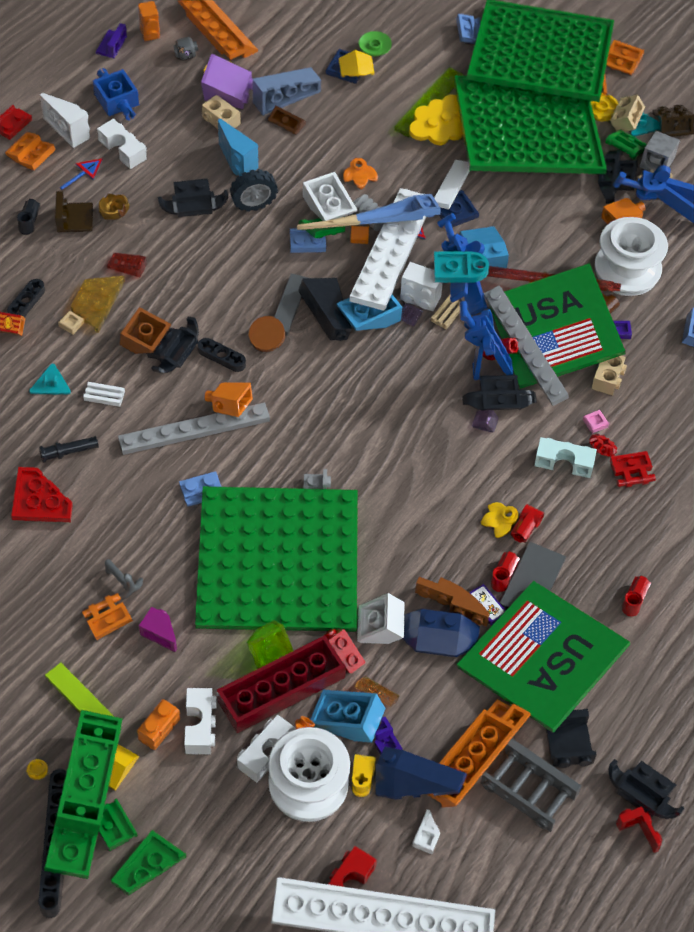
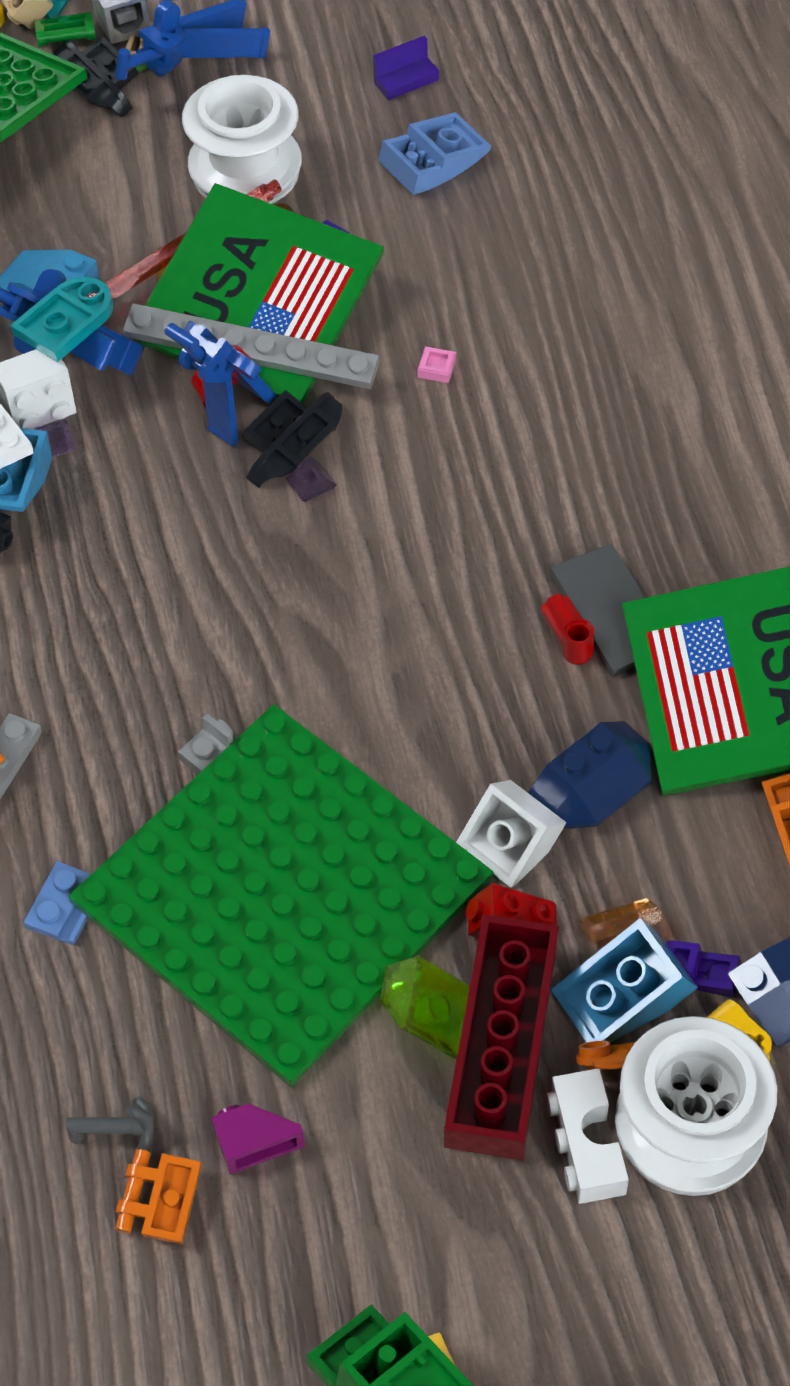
camera: 45 degrees left, 0 degrees up
lime tile [45,663,113,716] -> none
orange brick [137,699,180,750] -> none
white arch [185,688,216,754] -> none
dark orange slope [415,577,490,627] -> none
tan tile [431,295,460,329] -> none
tile [469,584,506,626] -> none
yellow plate [481,502,519,538] -> none
red piece [511,504,544,543] -> none
light aqua arch [534,437,597,478] -> none
red gear [589,434,618,457] -> none
tan brick [592,356,627,396] -> none
orange torso [601,198,646,224] -> none
red plate [610,451,656,488] -> none
red piece [622,576,651,617] -> none

